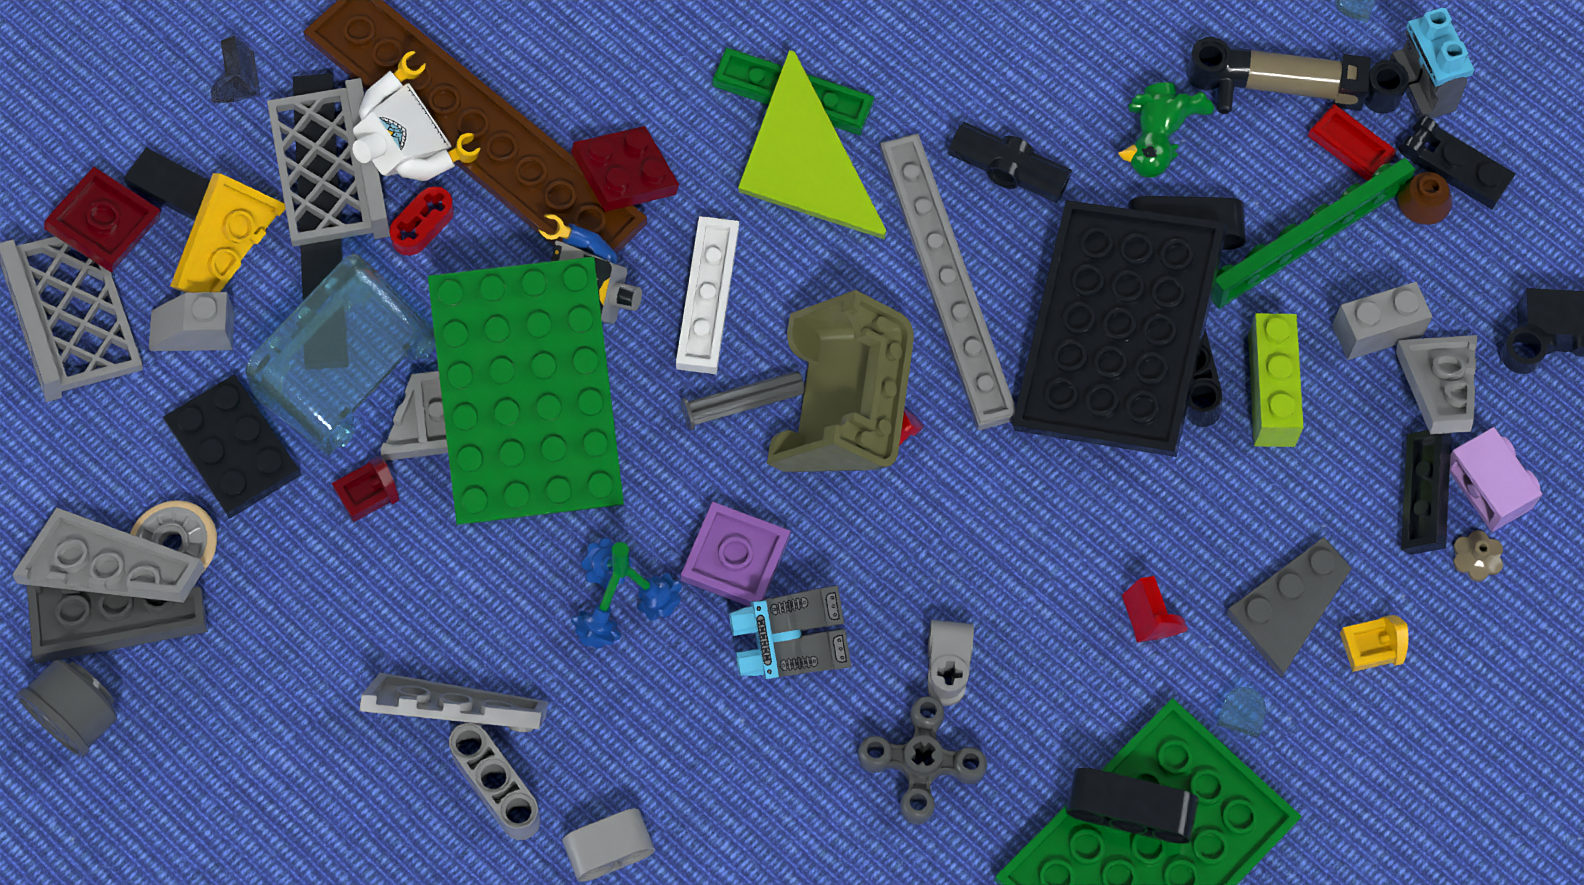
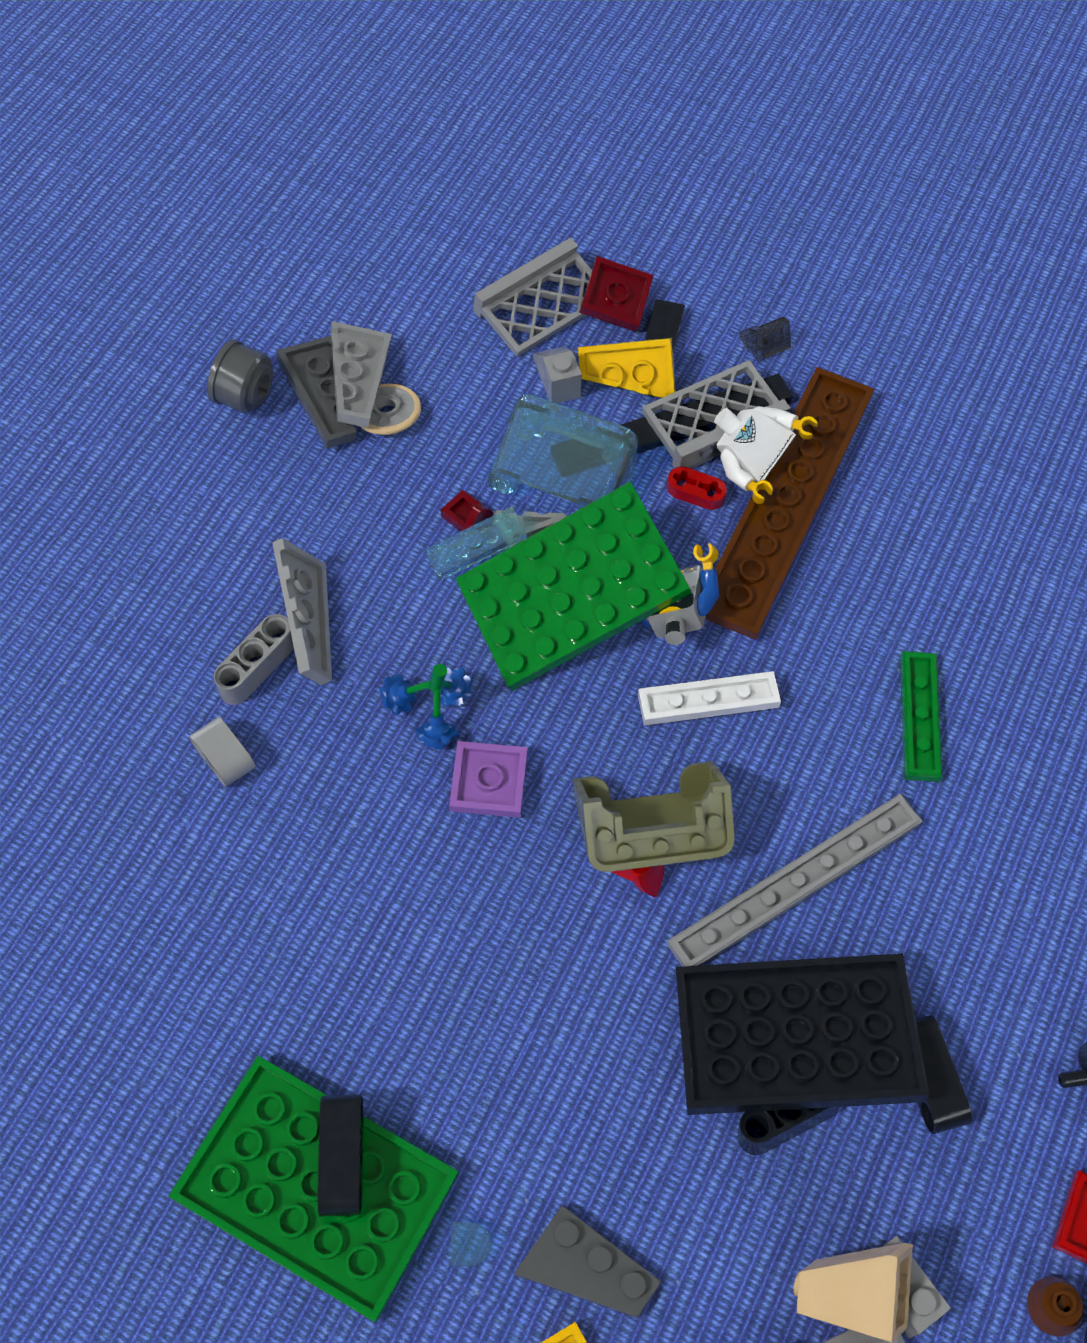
camera: 75 degrees right, 5 degrees down
black plate [163,374,301,519] -> none
dark red plate [571,126,679,212] -> none
dark grey axle [681,371,805,431] -> none
hips [729,585,852,679] -> none
lime tile [738,50,886,239] -> none
dark grey gear [858,696,987,825] -> none
light grey piece [927,620,974,706] -> none
black piece [948,122,1072,203] -> none
green animal [1118,82,1214,178] -> none
red tile [1122,576,1188,643] -> none
green plate [1211,158,1415,309] -> none
lime brick [1248,313,1304,447] -> none
none -> clear light blue plate [424,506,528,581]
none -> tan slope [794,1243,913,1342]

